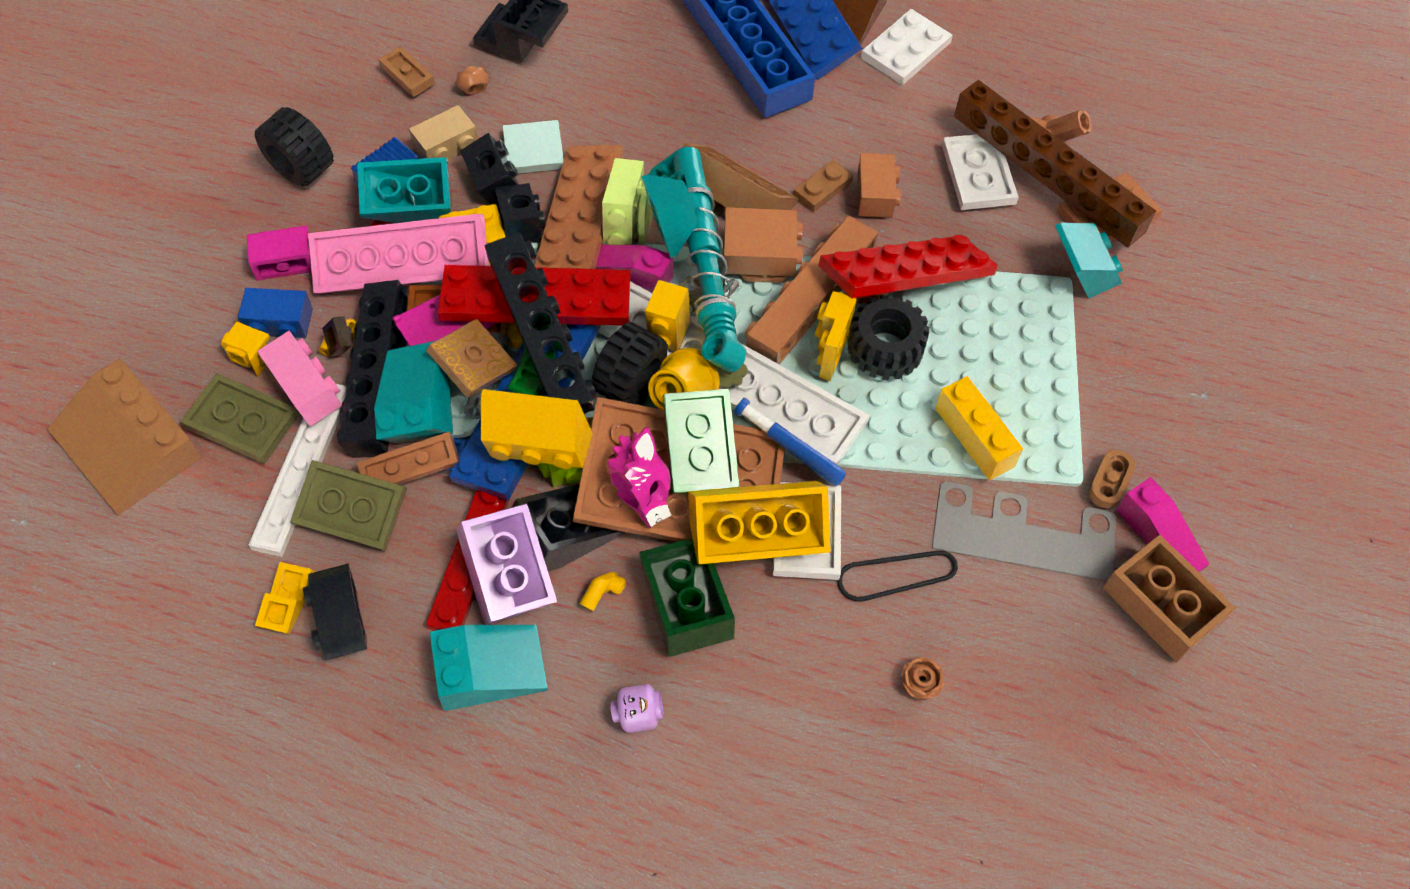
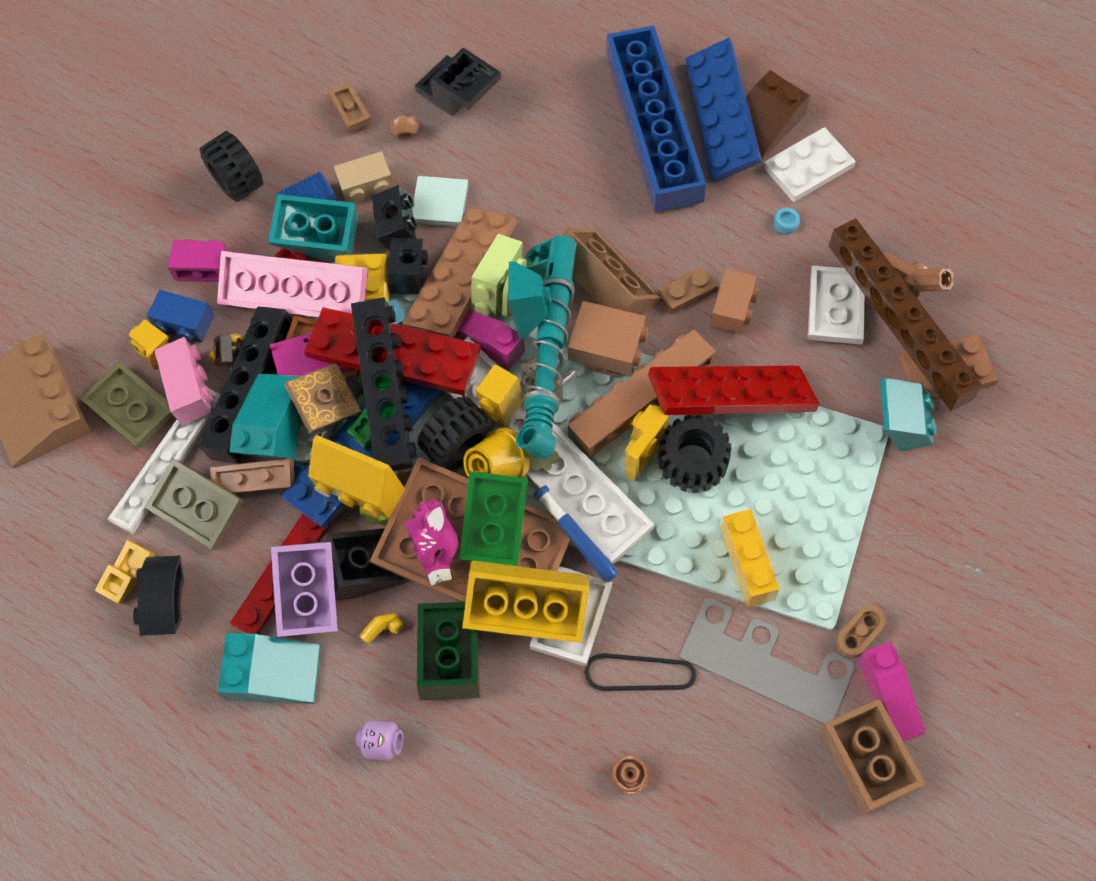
camera: 20 degrees right, 5 degrees up
none -> medium azure tile [773,208,800,234]

